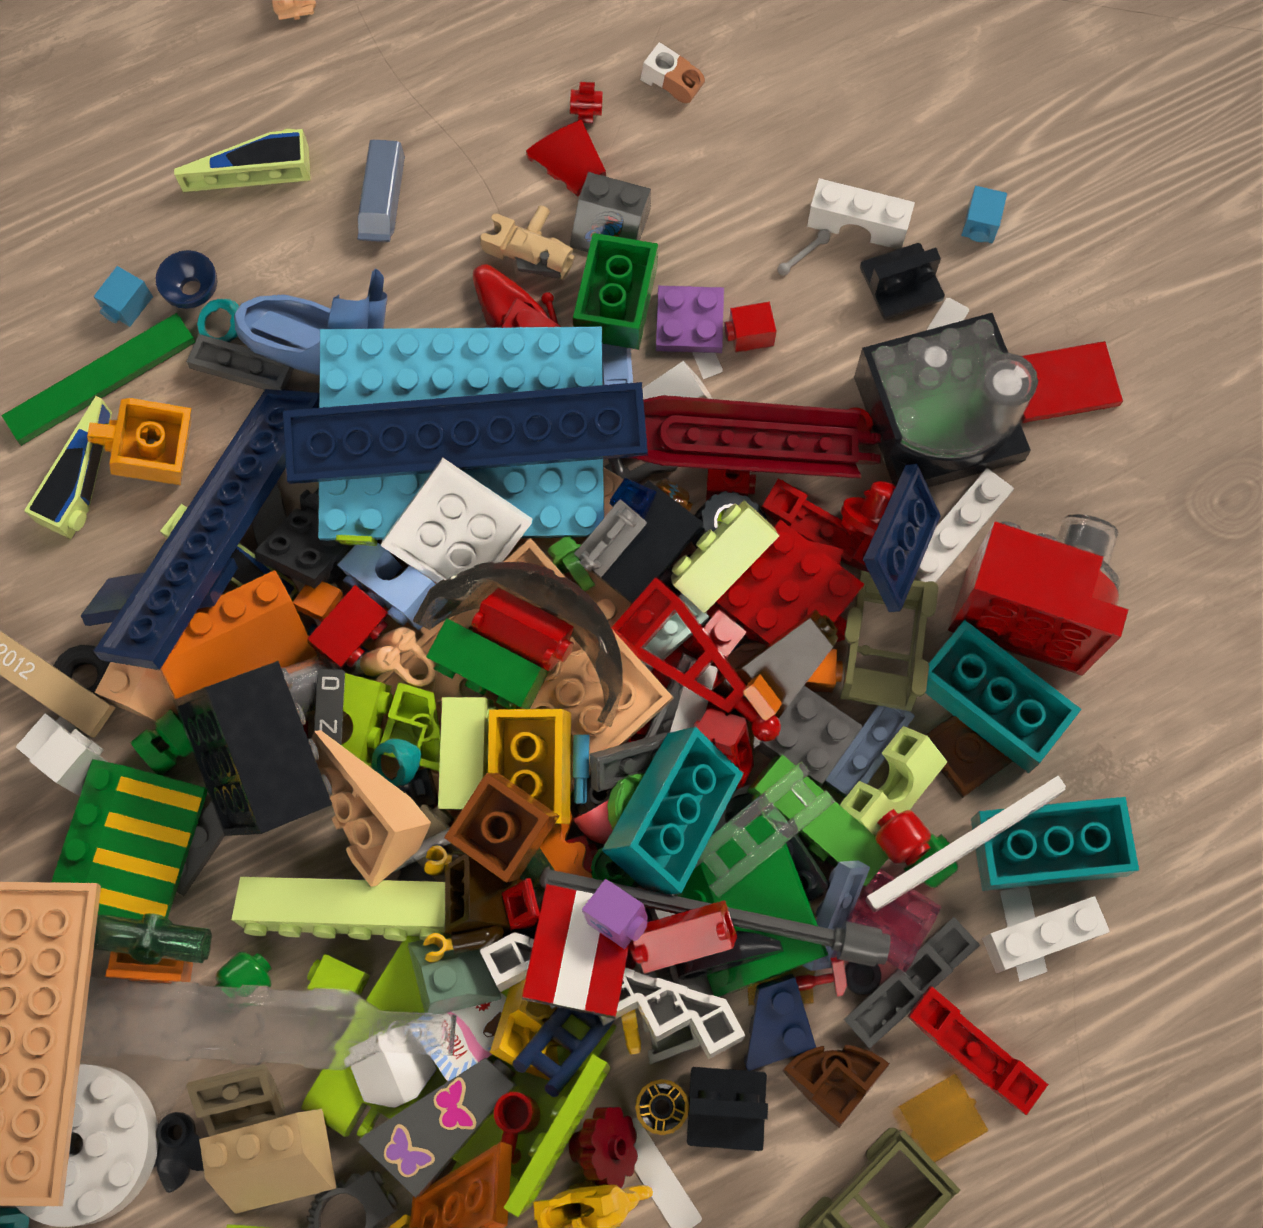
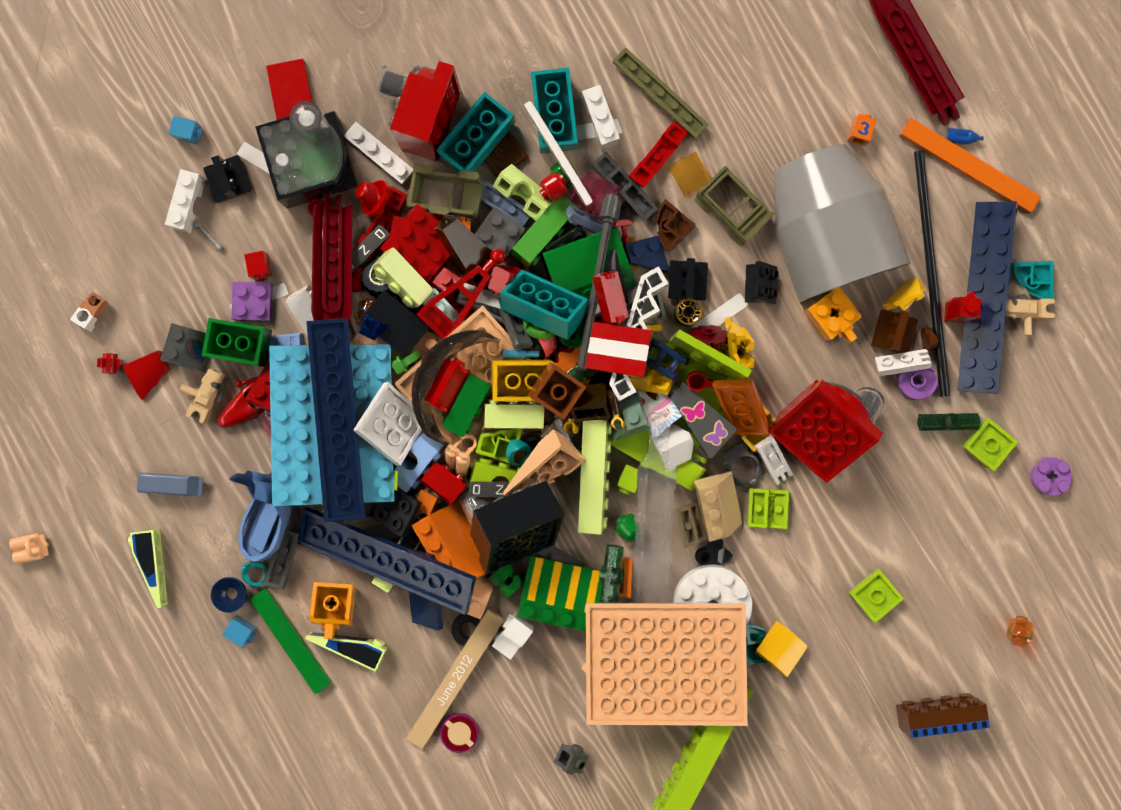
camera: 90 degrees left, 15 degrees up
red slope [502,878,540,929] -> none
light grey hinge [574,499,647,577] -> none
medium lavender brick [582,879,648,949] -> none
clear bar [694,762,835,898] -> none
orange tile [743,674,782,721] -> none
dark blue tile [863,464,941,612] -> none
none -> dark grey sticker [352,225,390,273]
none -> olive plate [612,47,709,140]

